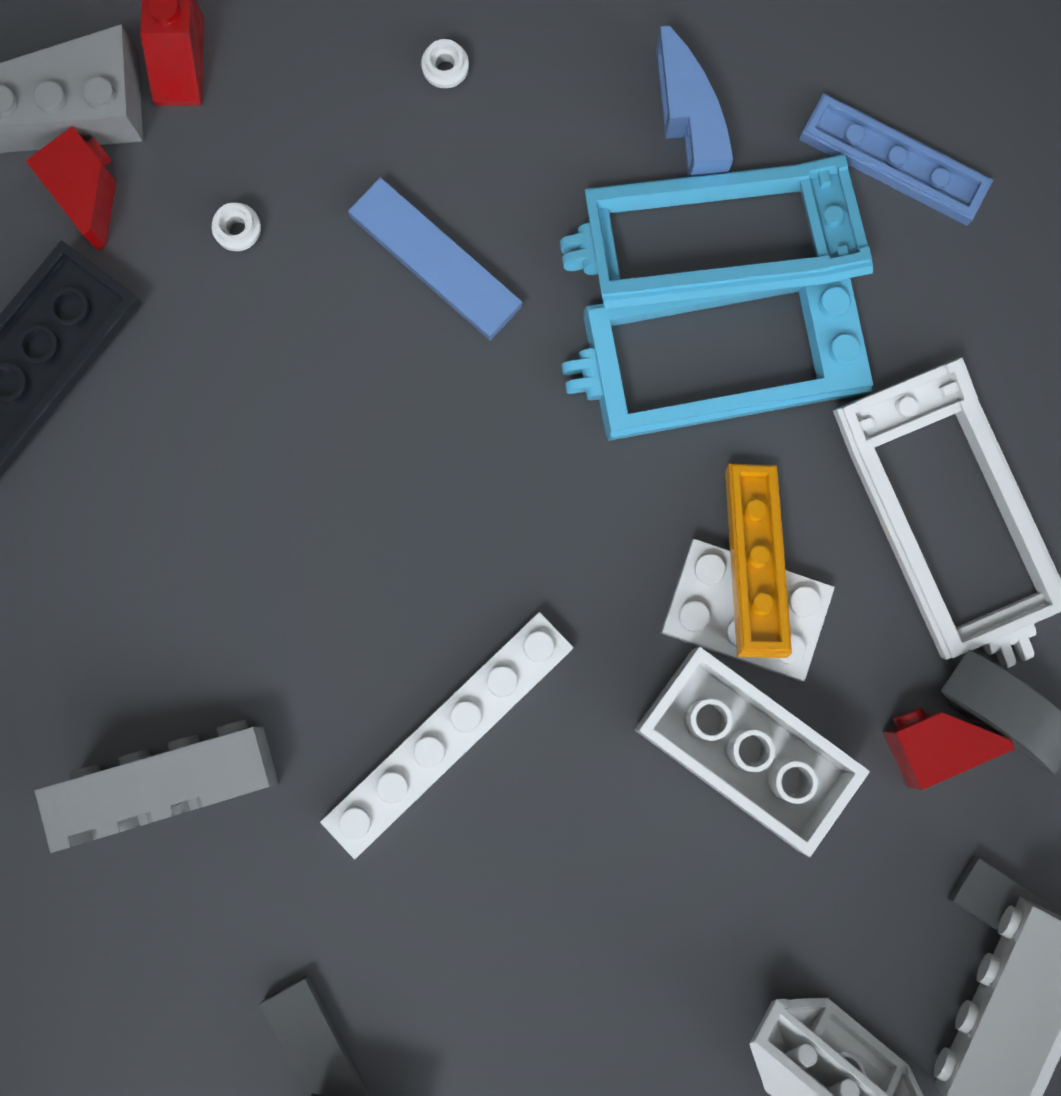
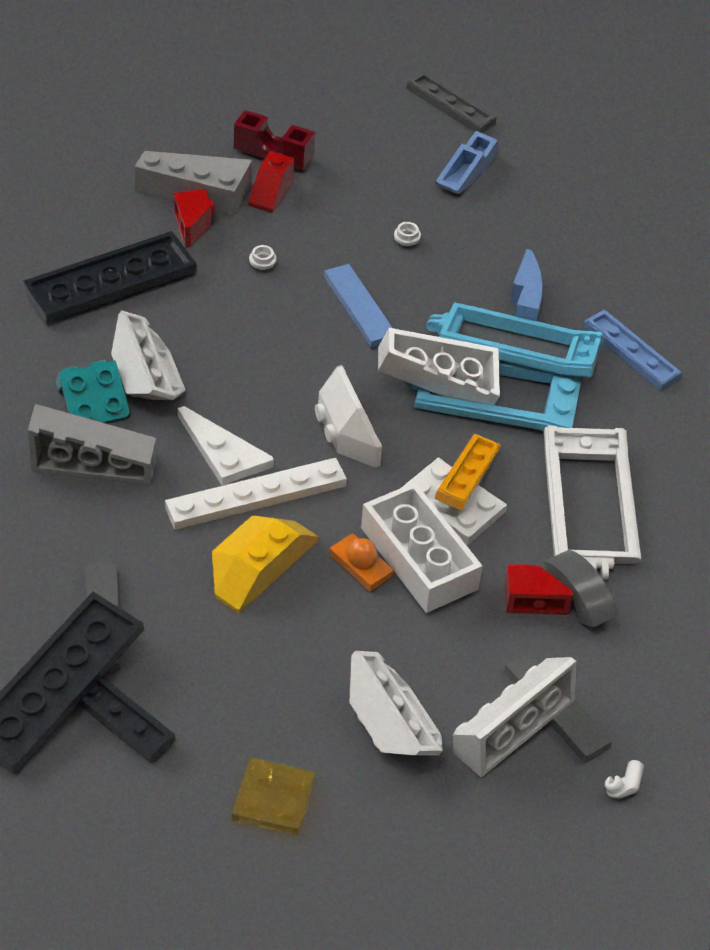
camera: 20 degrees right, 35 degrees down
none -> teal bracket [56,360,129,423]
none -> white wedge [111,310,185,400]
none -> white wing [178,406,274,485]
none -> yellow wedge [212,515,319,614]
none -> white wedge [315,365,382,467]
none -> orange tile [329,533,394,592]
none -> white wedge [378,328,500,405]

